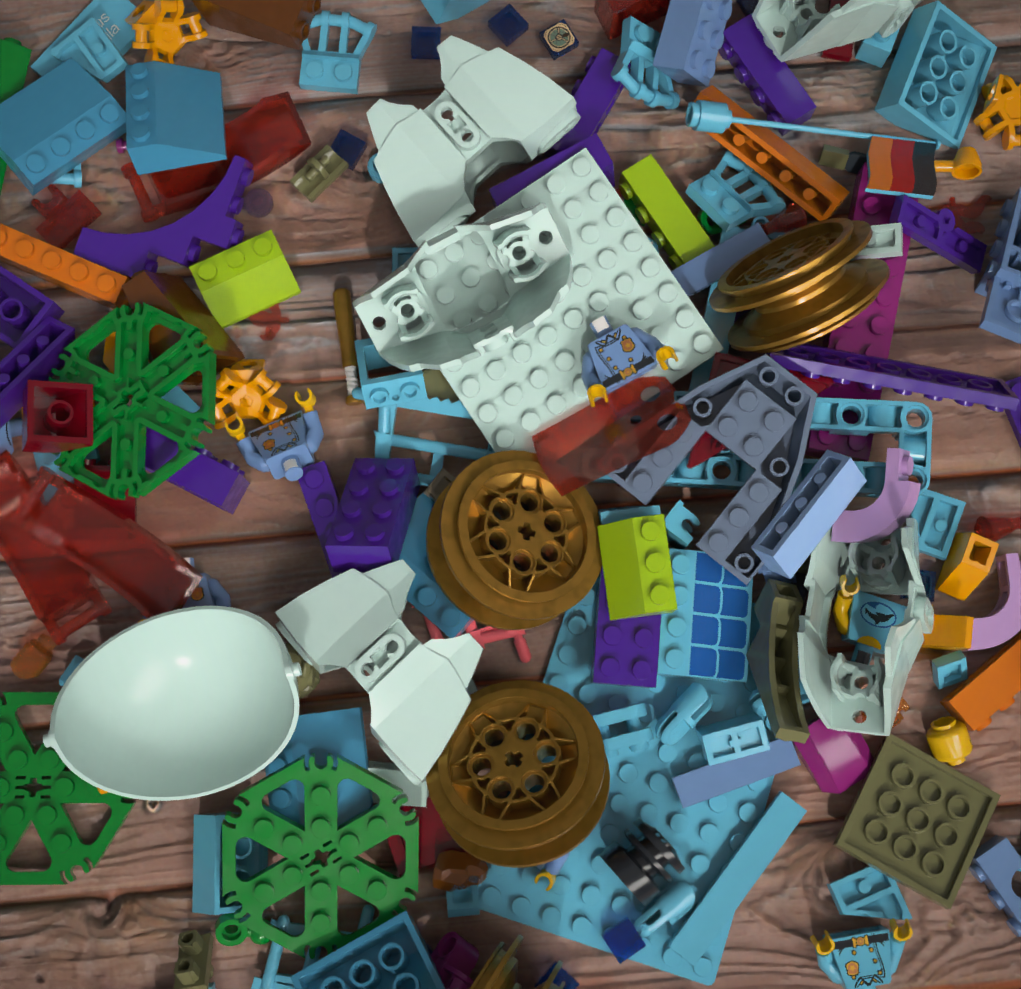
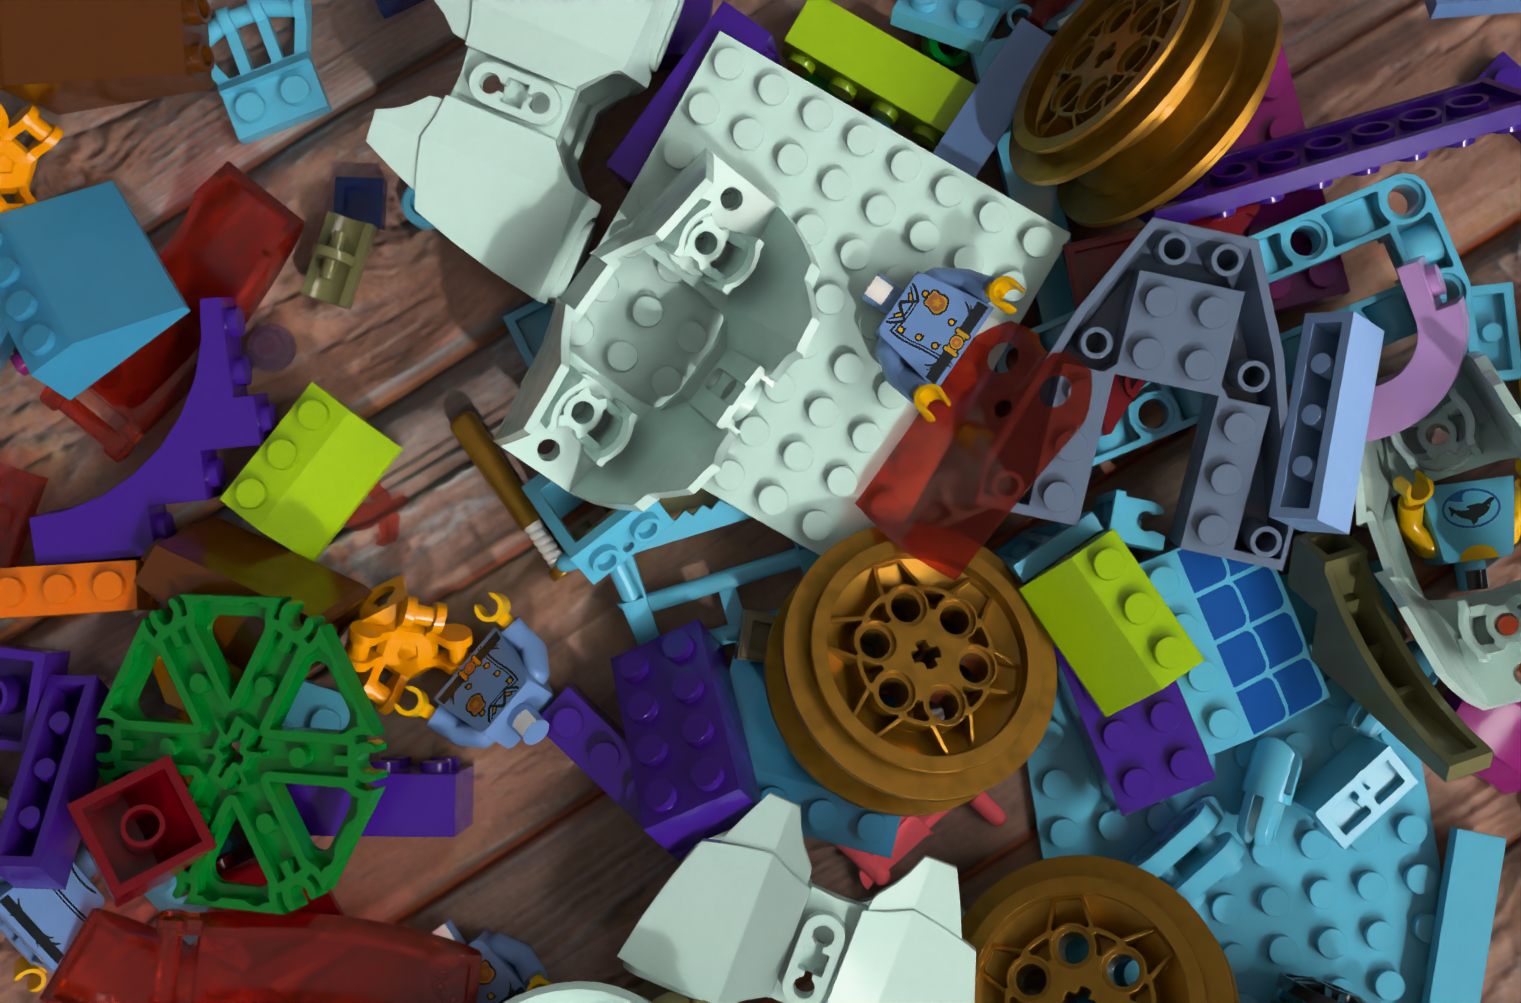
camera: 25 degrees left, 5 degrees up
medium blue tile [671,738,801,808] -> none

